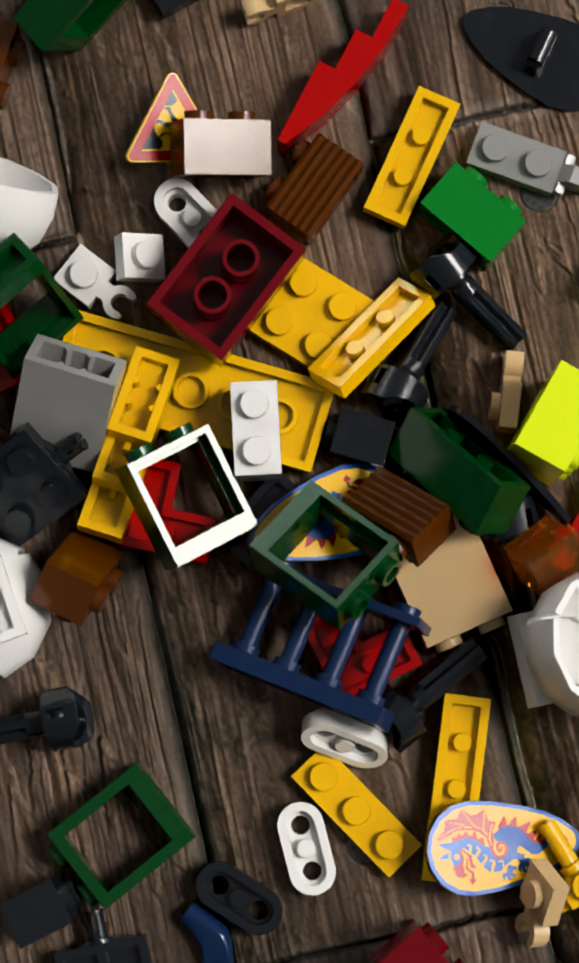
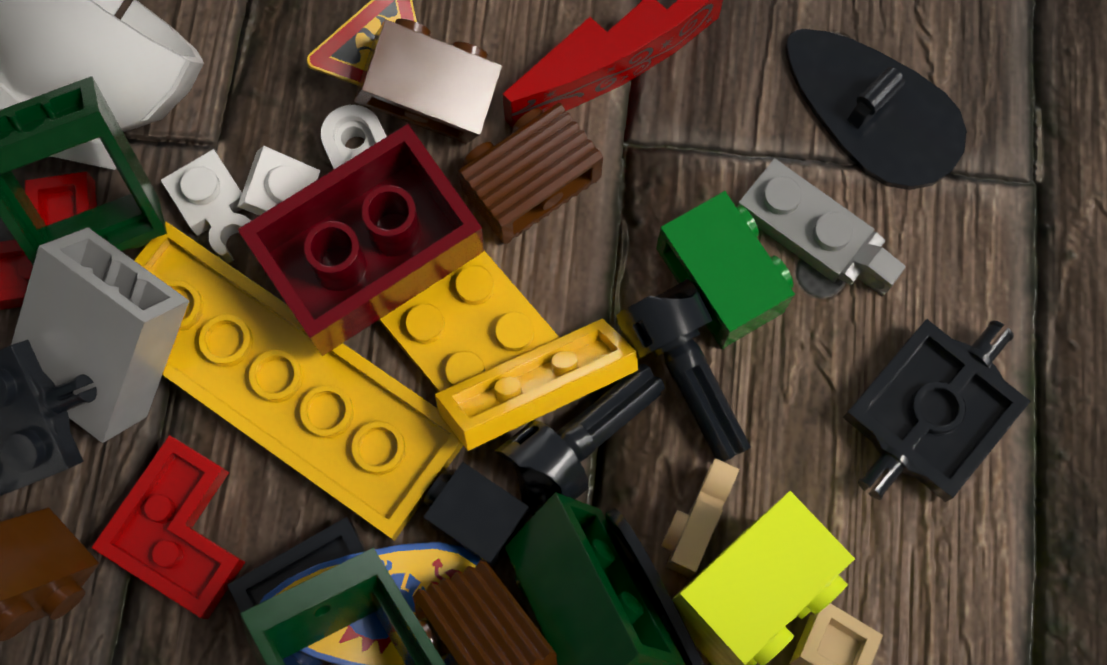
camera: 20 degrees right, 10 degrees down
yellow slope [77,346,180,544] -> none
window [115,422,258,570] -> none
white brick [230,380,282,482] -> none
yellow plate [363,86,460,229] -> none

